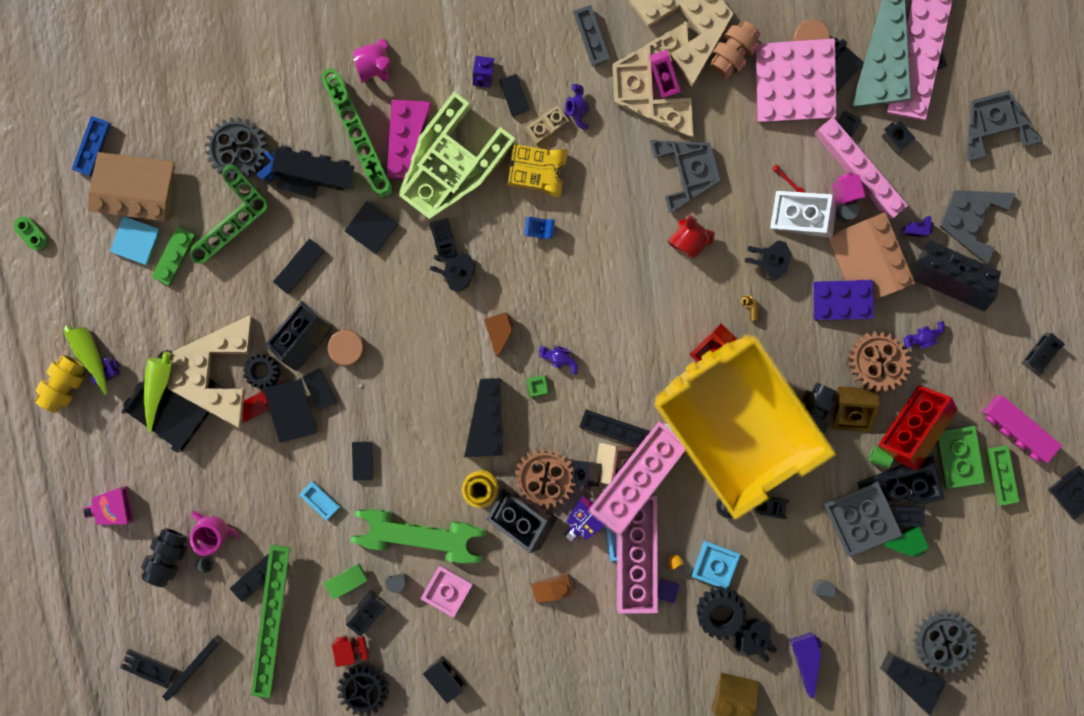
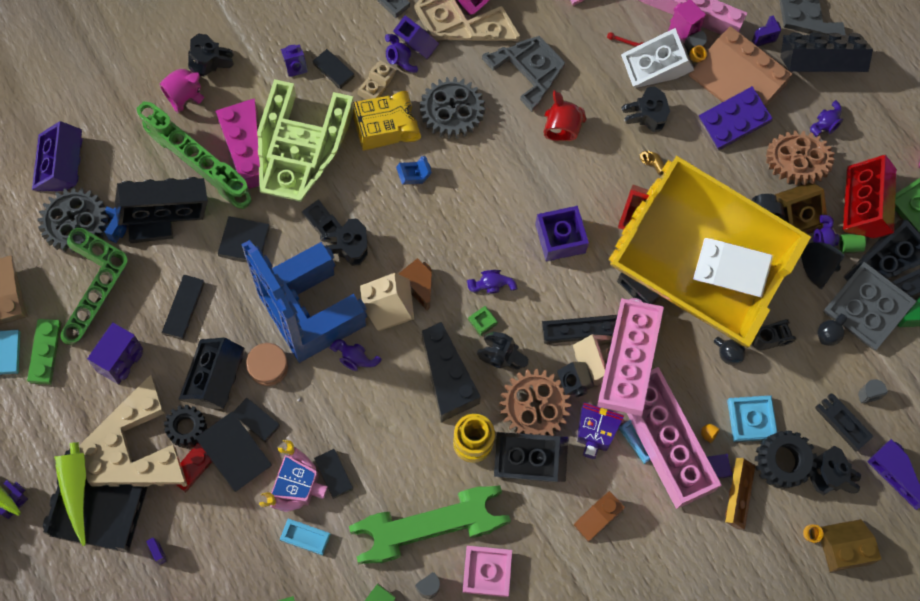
camera: 30 degrees left, 20 degrees down
none -> dark purple slope [32,121,83,191]
none -> dark purple brick [87,322,143,385]
none -> dark purple tile [146,537,167,565]
none -> black hinge [188,33,234,77]
none -> blue bracket [241,240,367,363]
none -> torso [259,440,328,512]
none -> dark purple piece [330,339,382,371]
none -> tan slope [360,273,414,331]
none -> dark purple slope [393,15,439,60]
none -> dark grey gear [420,77,485,139]
none -> black hinge [477,331,529,370]
none -> dark purple brick [535,206,589,262]
none -> light orange hinge [689,45,707,63]
none -> white slope [693,238,773,297]
none -> dark orange plate [725,458,756,530]
none -> black shield [801,242,845,290]
none -> light orange hinge [803,524,823,543]
none -> dark purple piece [813,215,839,246]
none -> black hinge [815,393,874,452]
none -> black piece [817,313,848,346]

